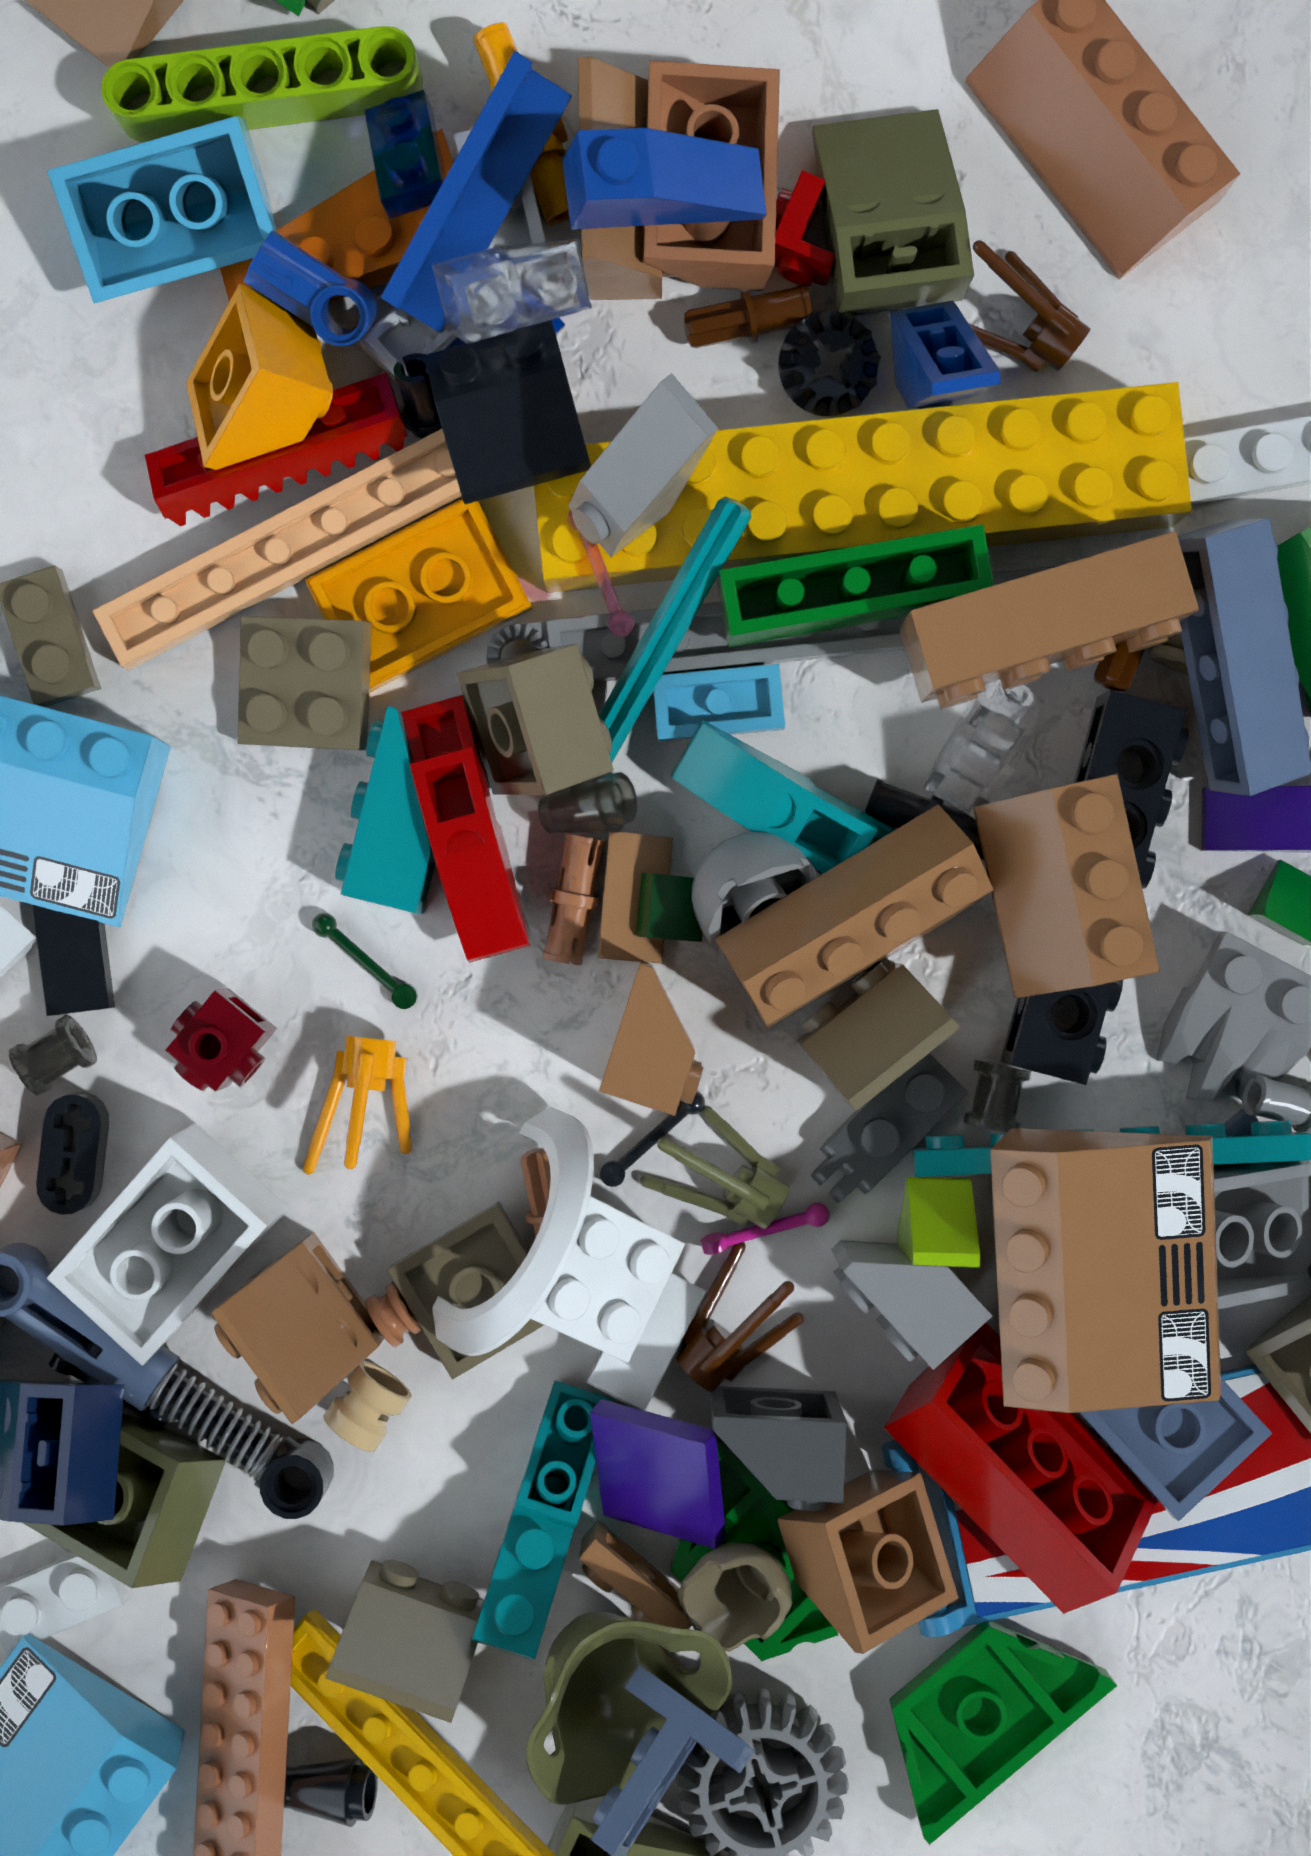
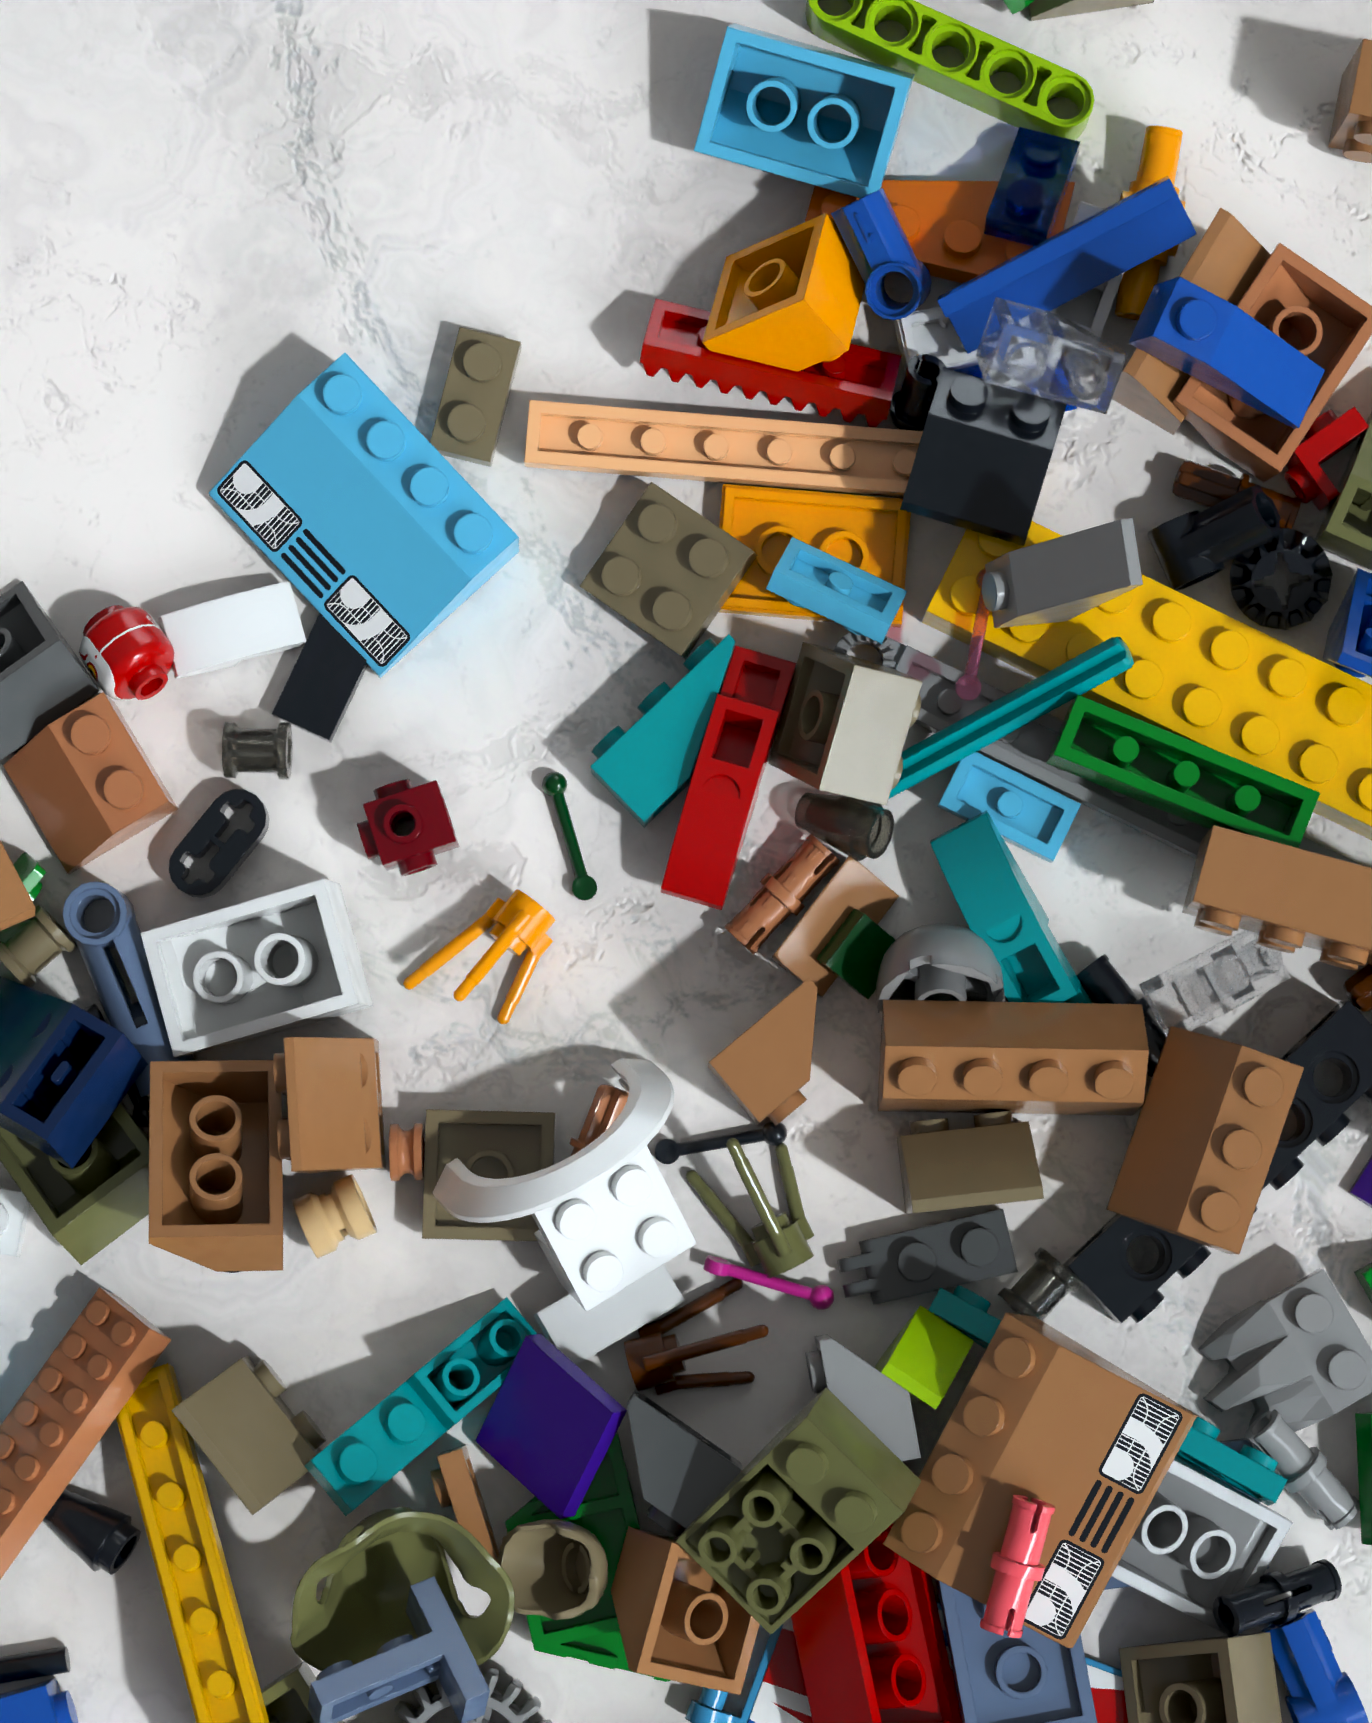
camera: 30 degrees right, 5 degrees down
none -> medium nougat slope [149,1060,283,1272]
none -> olive slope [676,1387,921,1635]
none -> medium azure plate [766,537,907,644]
none -> coral pin [980,1495,1055,1638]
none -> black piece [1147,485,1281,591]

